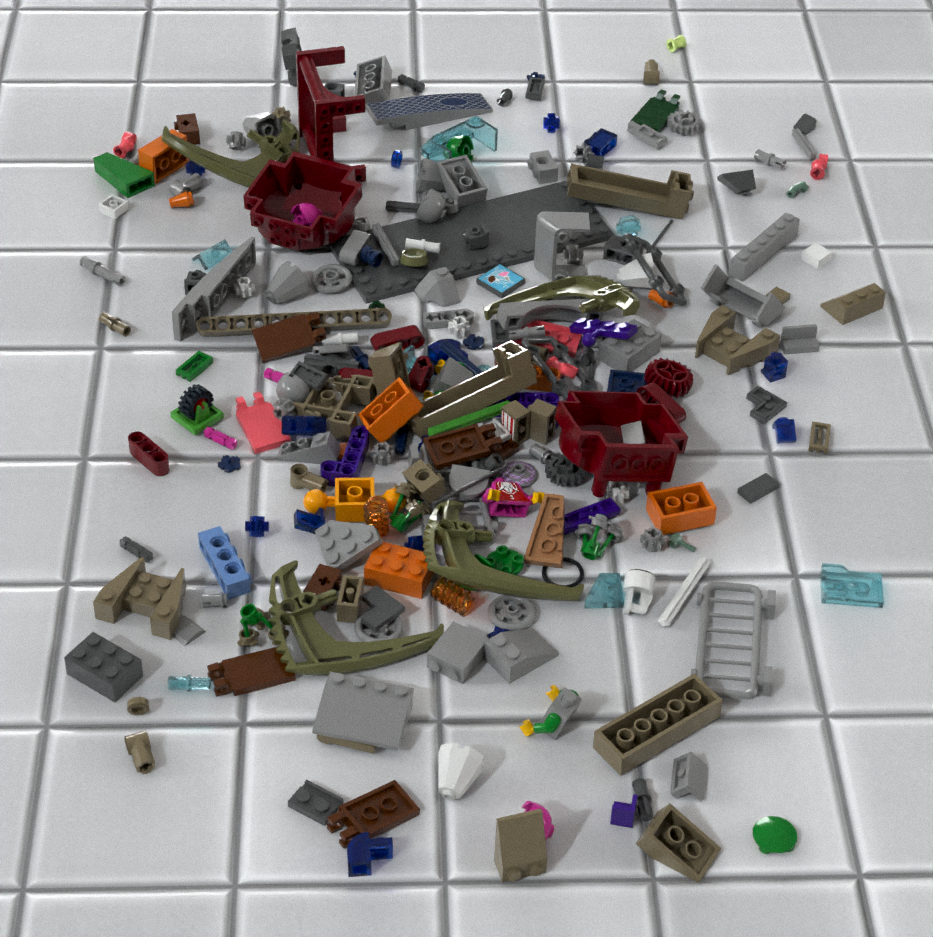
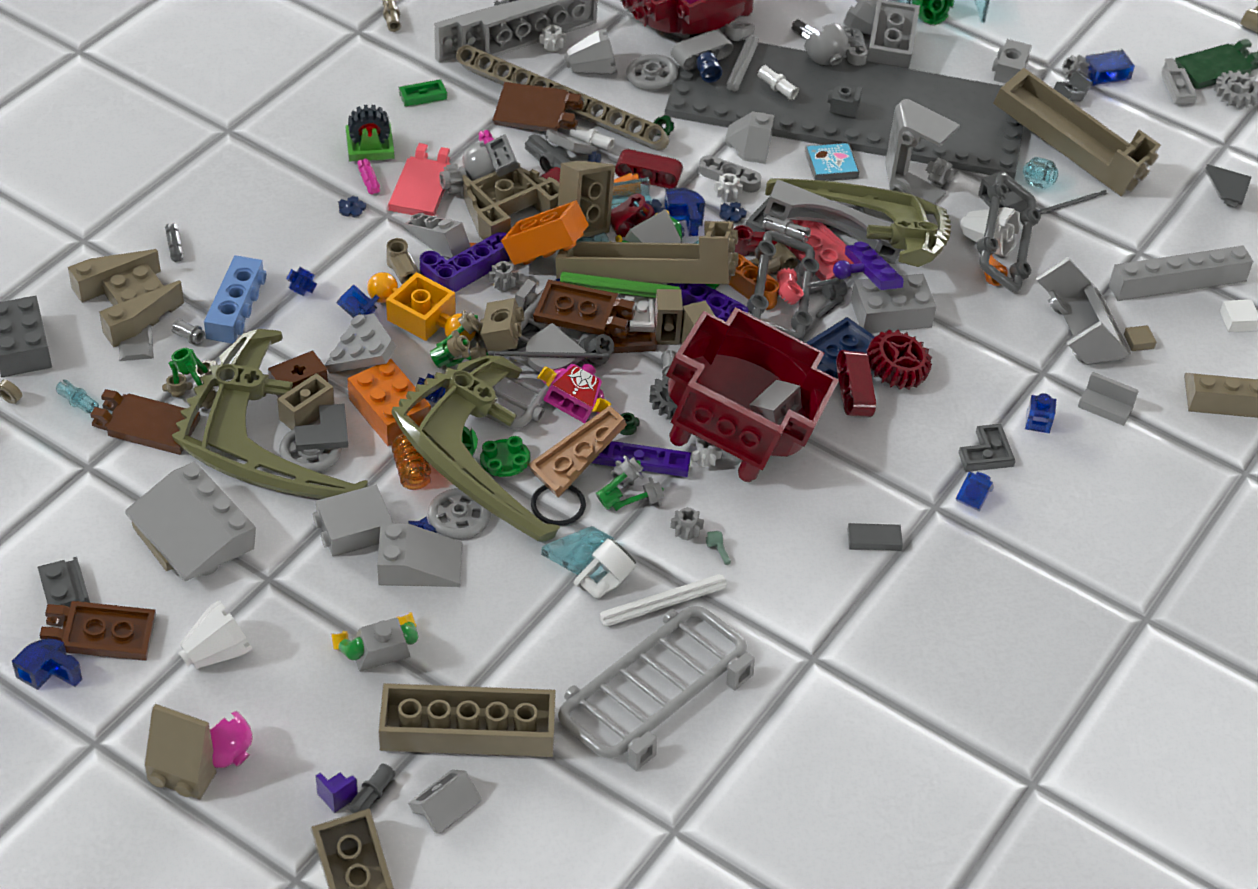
camera: 35 degrees right, 5 degrees up
dark red beam [128,431,170,476] -> none
clear blue brick [282,416,326,436] -> none
clear orange piece [363,496,390,538] -> none
dark blue axle [395,424,408,454] -> none
olive hat [400,248,429,267] -> none
dark blue axle [439,340,482,377] -> none
dish [500,461,537,488] -> none
clear blue gear [543,113,560,133] -> none
orange brick [646,482,717,535] -> none
dark tan wedge [695,305,780,375] -> none
dark tan tile [808,421,831,454] -> none
clear light blue piece [820,563,884,608] -> none

